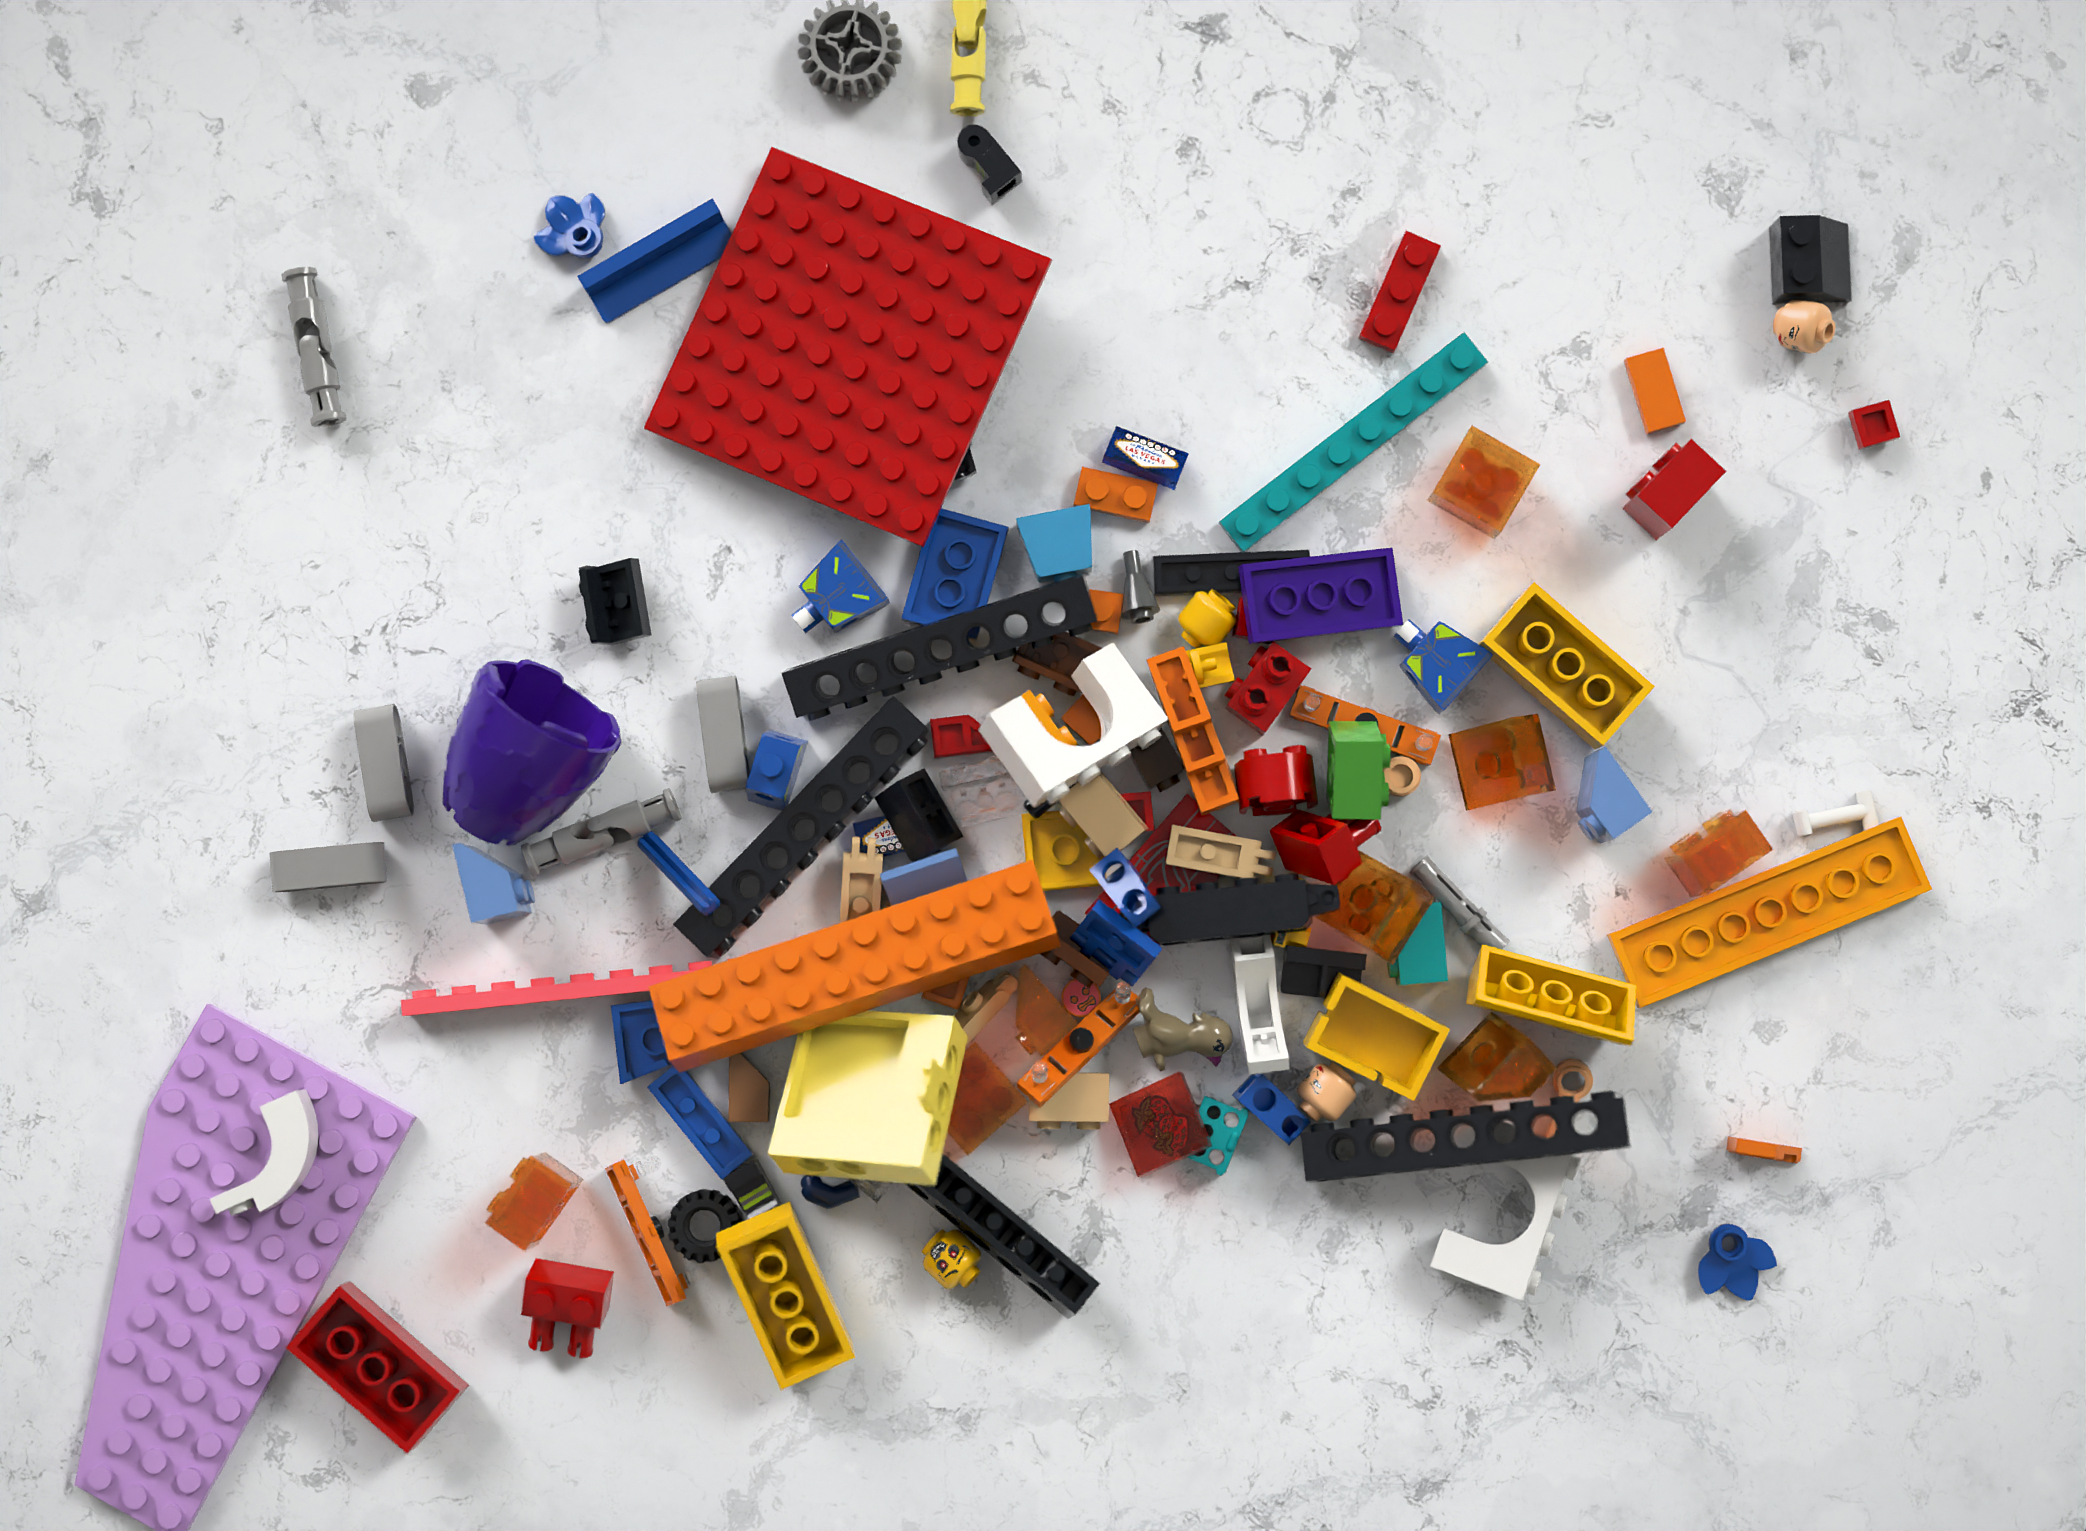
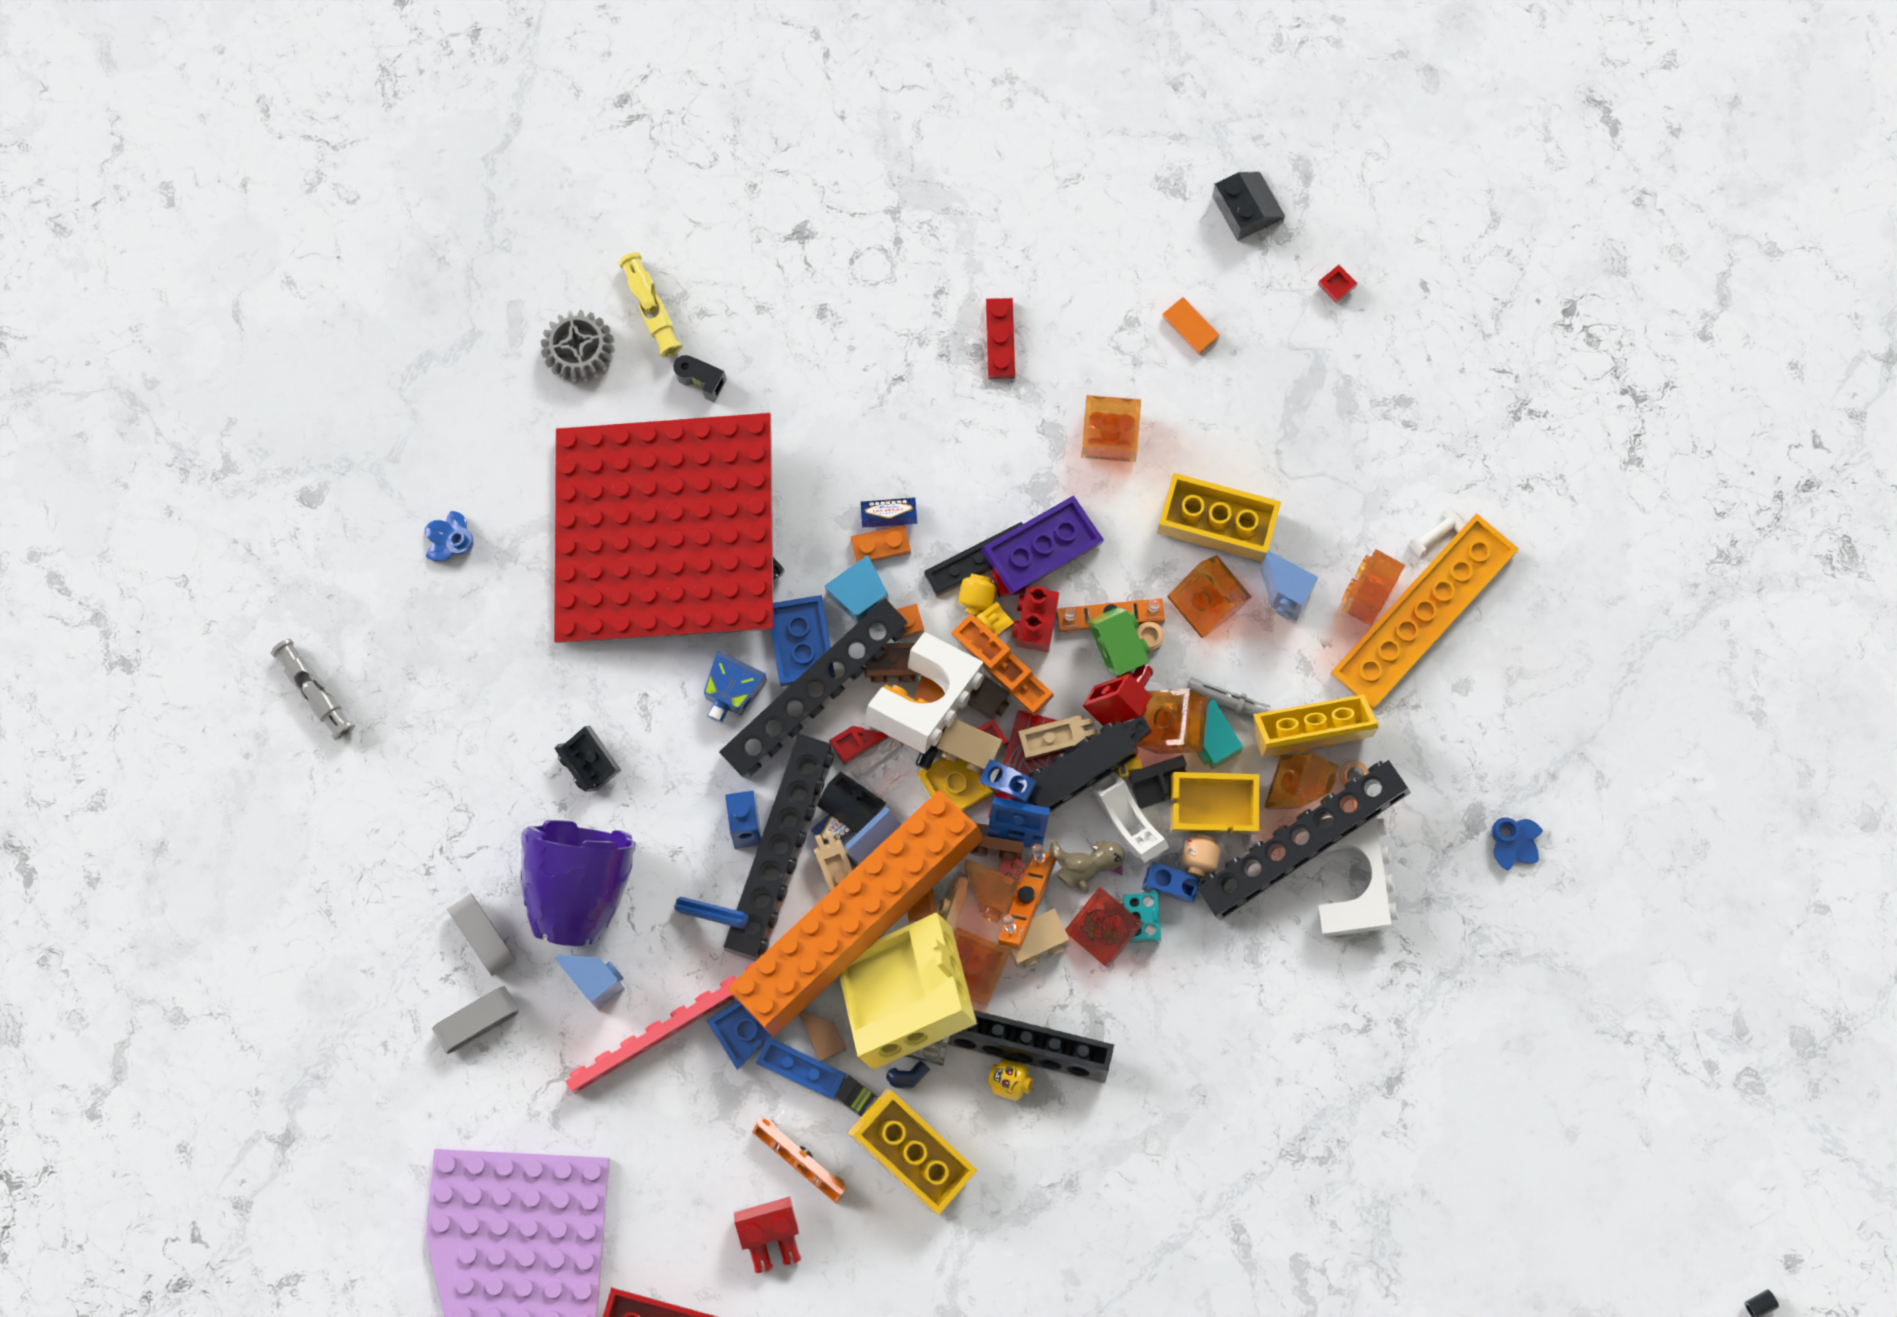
camera: 25 degrees left, 10 degrees down
white arch [210,1089,319,1217] -> none
clear orange brick [485,1152,584,1251] -> none
light grey piece [521,788,682,877] -> none
blue panel [577,198,732,323] -> none
black tyre [667,1189,742,1263] -> none
light grey beam [696,676,750,793] -> none
dark grey cone [1122,550,1160,624] -> none
teal plate [1219,332,1488,552] -> none
red brick [1234,745,1318,816] -> none
blue torso [1393,619,1493,714] -> none
red brick [1622,439,1726,540] -> none
orange tile [1726,1136,1802,1163] -> none
light nougat head [1773,299,1835,354] -> none

